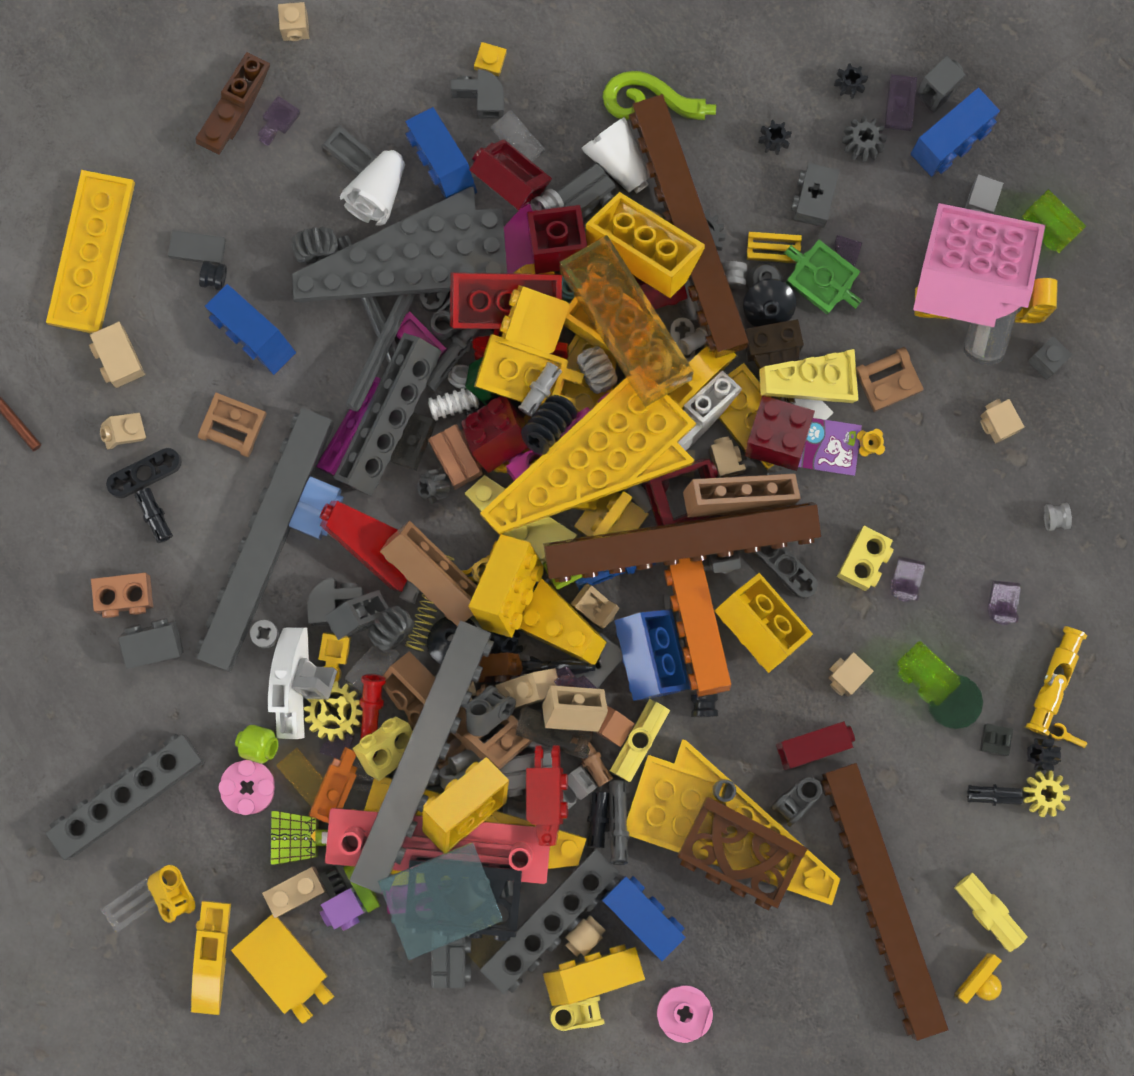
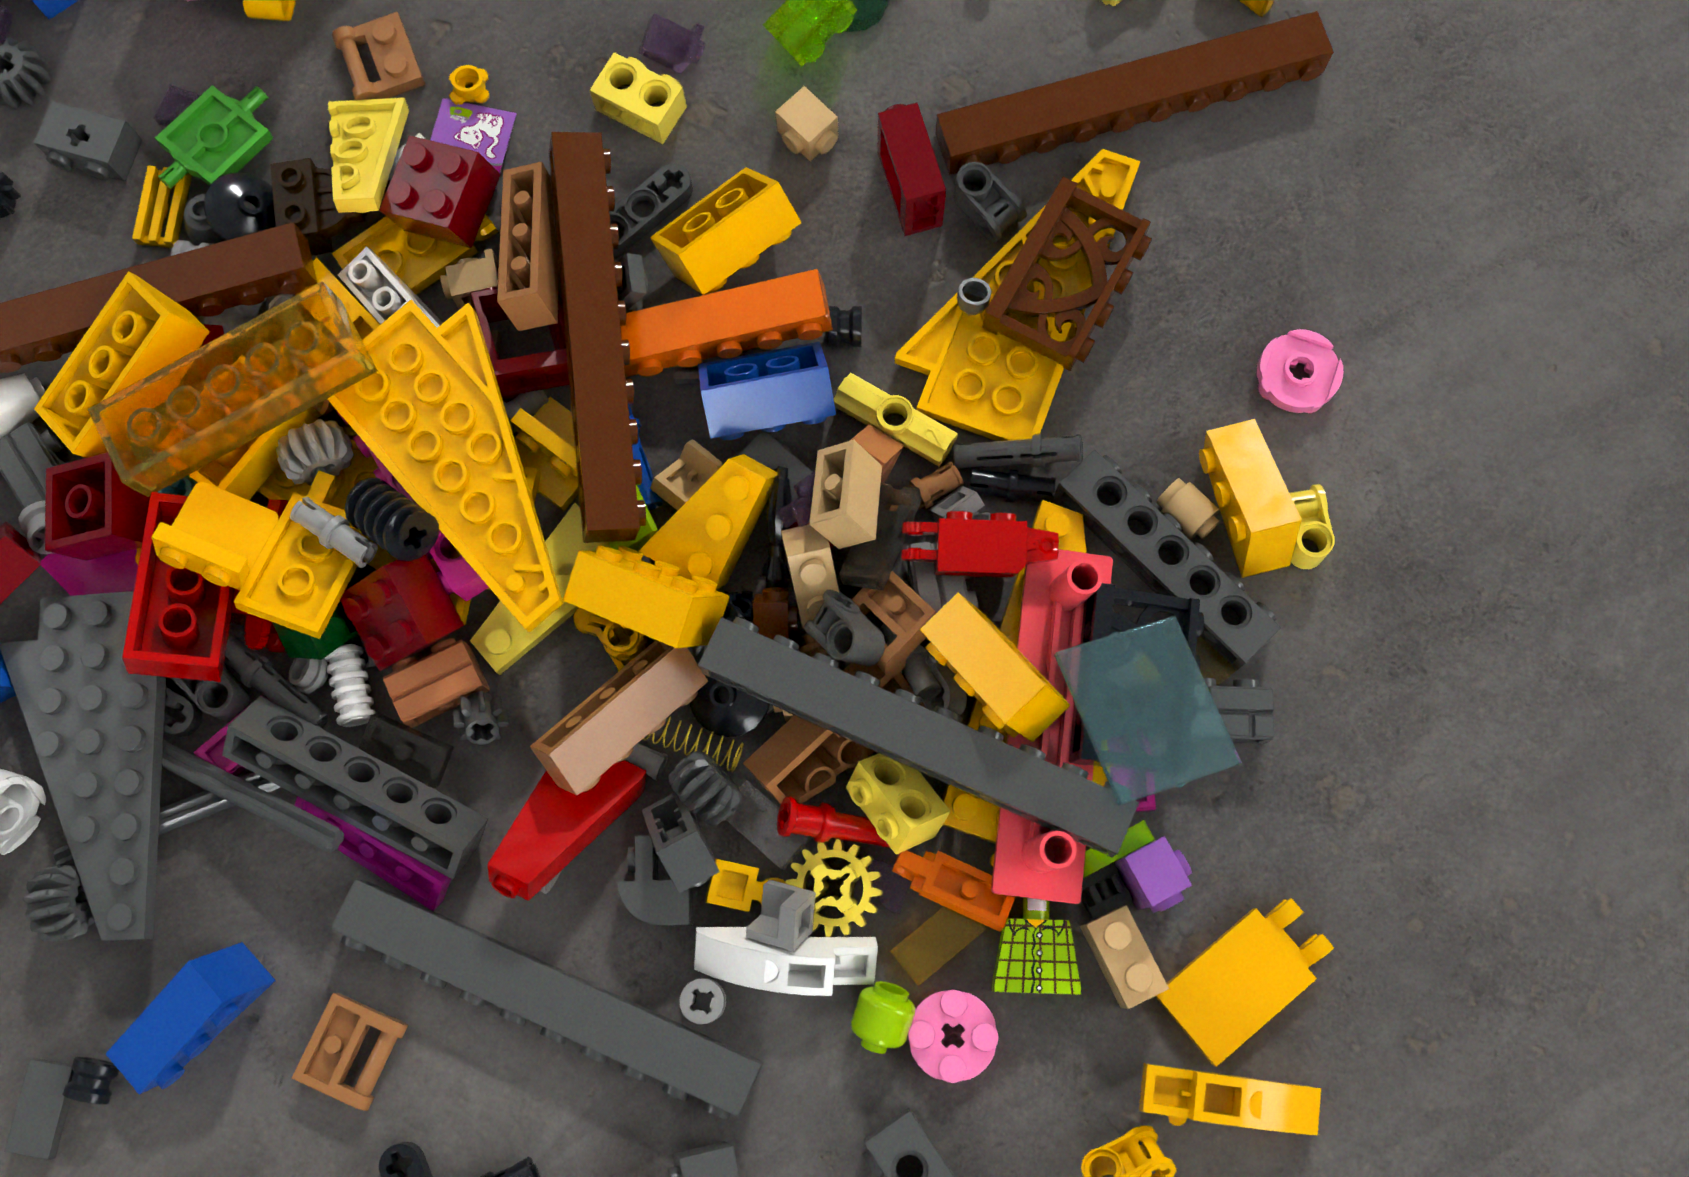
camera: 80 degrees left, 5 degrees down
medium blue brick [289,476,344,540] -> none
blue brick [601,876,686,961] -> none

